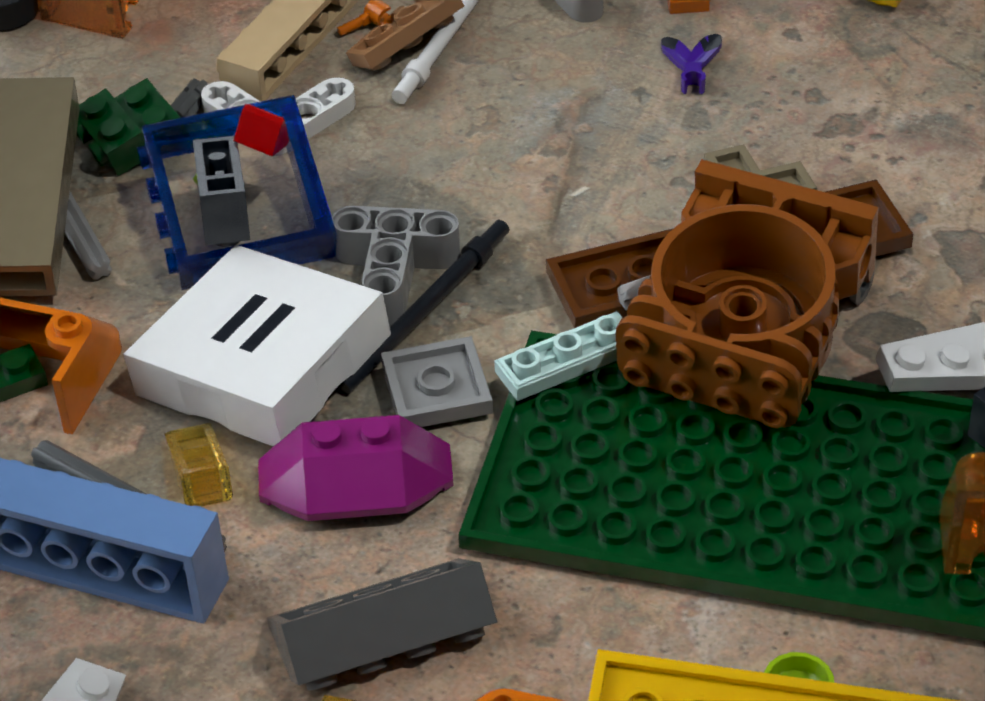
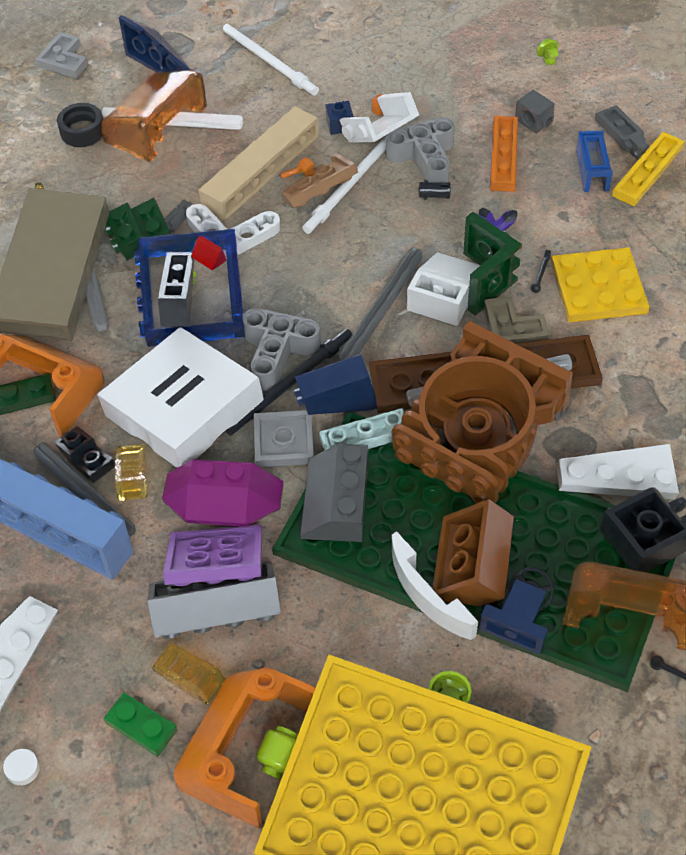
camera: 10 degrees right, 10 degrees up
none -> black slope [54,426,116,483]
none -> medium lavender plate [163,525,263,586]
none -> dark blue slope [294,354,377,415]
none -> dark grey slope [300,444,368,542]
none -> dark grey axle [339,247,423,361]
none -> white slope [392,532,478,640]
none -> white slope [407,252,481,326]
none -> black pin [419,180,451,200]
none -> dark orange slope [432,499,514,606]
none -> dark green bracket [463,212,522,316]
none -> dark blue piece [479,567,554,655]
none -> black hinge [531,249,551,293]
none -> yellow plate [551,247,650,323]

